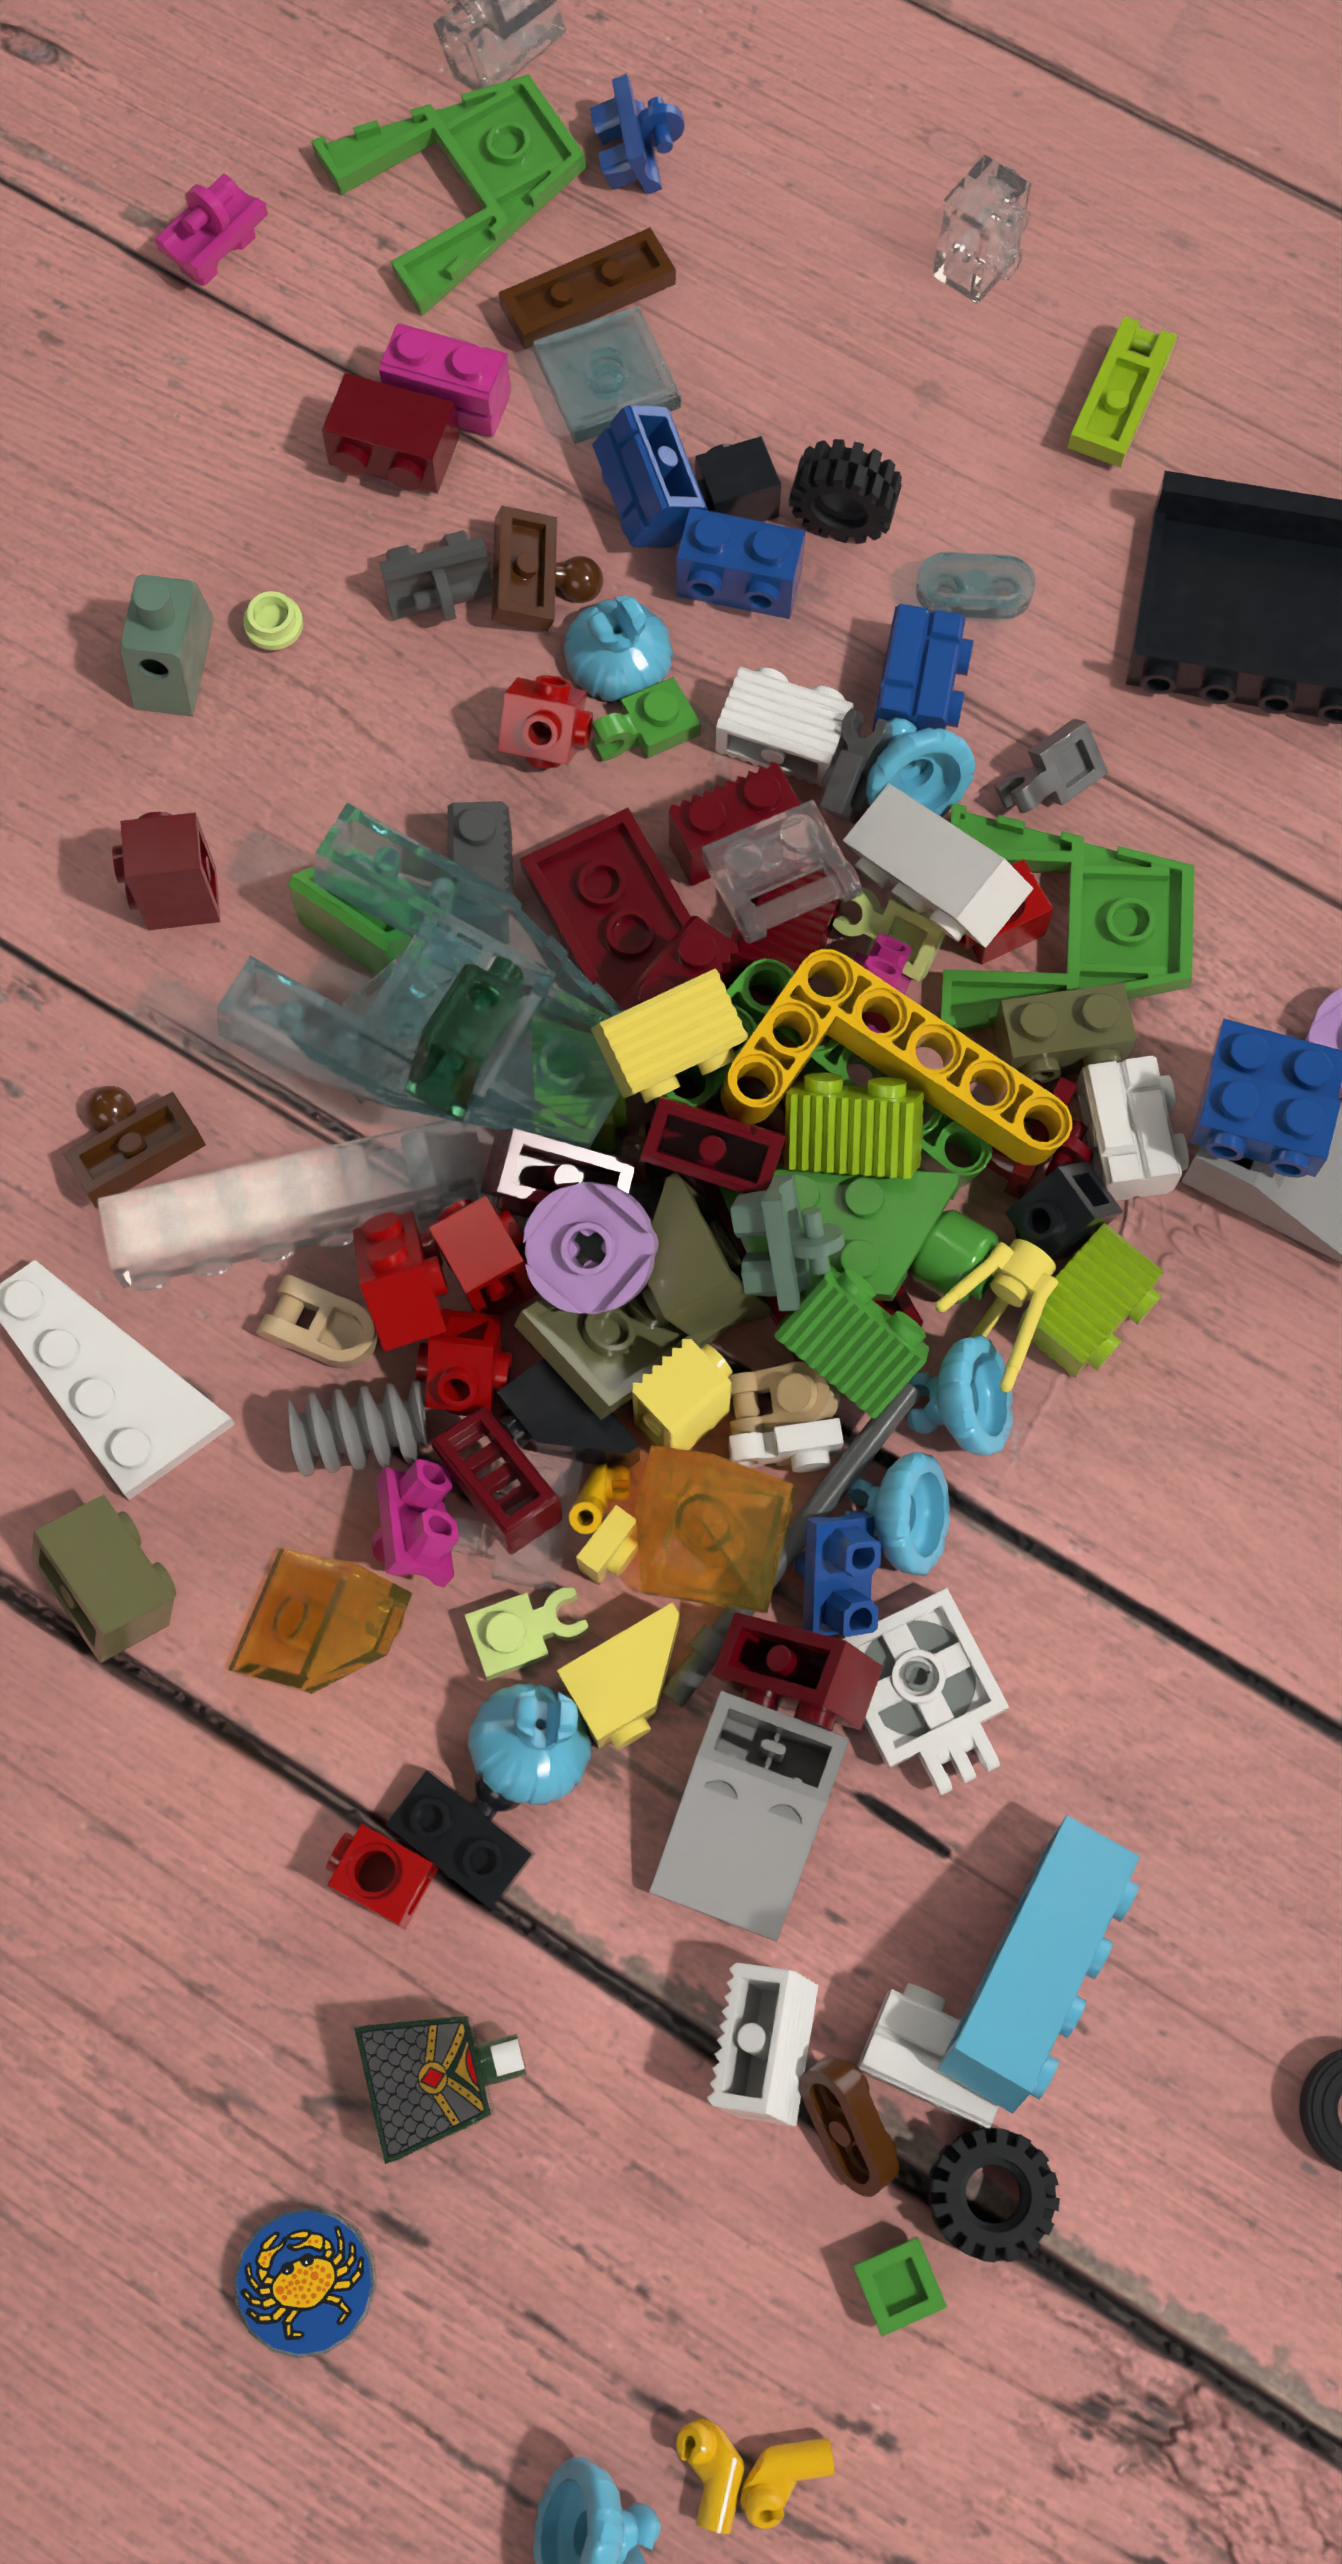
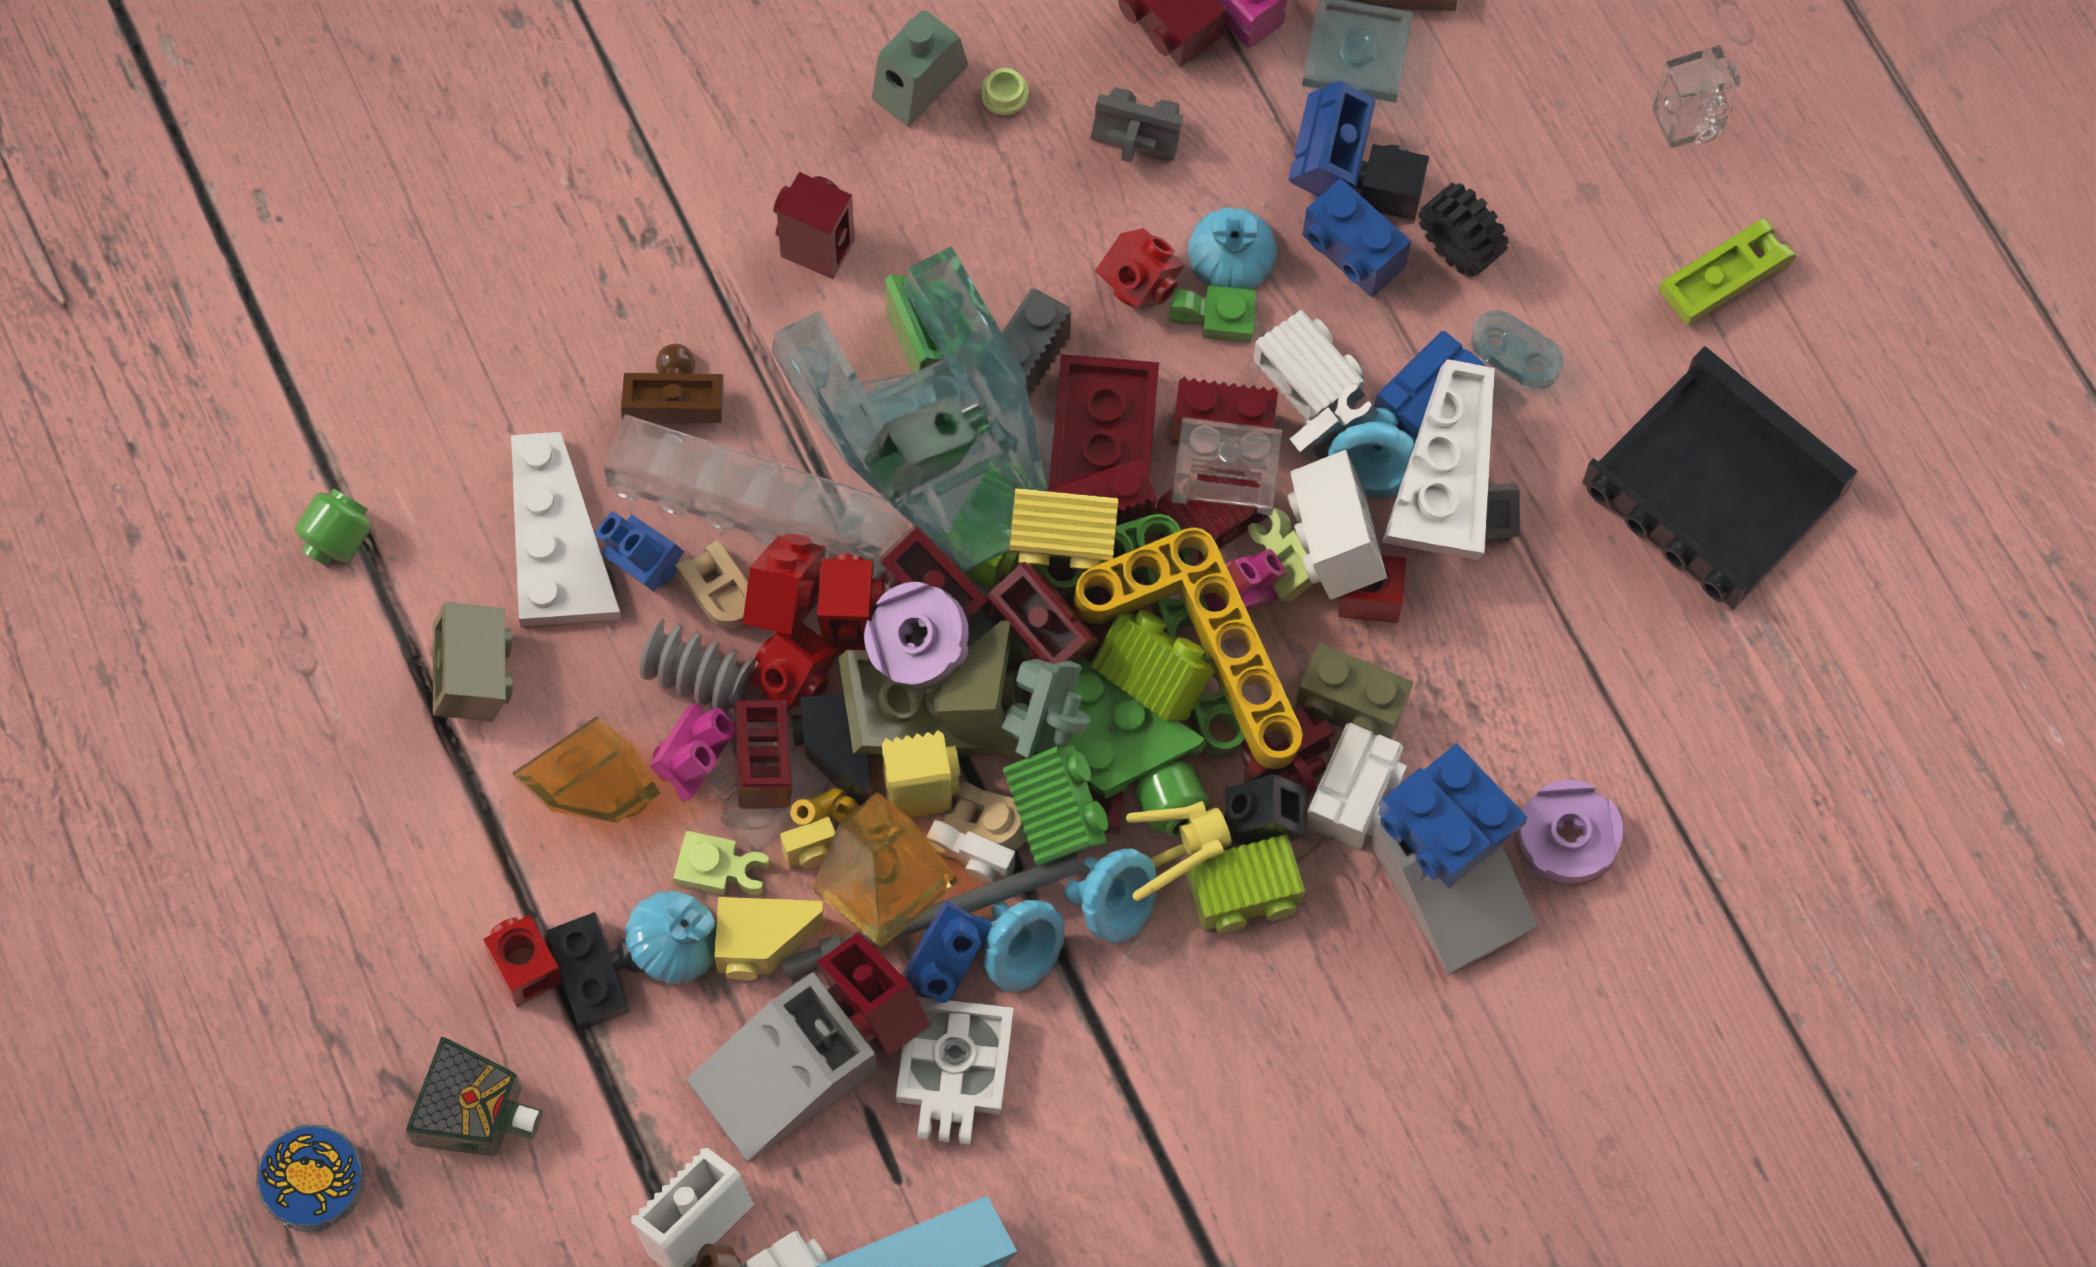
camera: 30 degrees right, 5 degrees down
reddish brown plate [491,505,603,632] -> none
bright green wing [941,804,1194,1033] -> none
none -> blue hips [595,511,685,592]
none -> white wing [1382,359,1495,560]

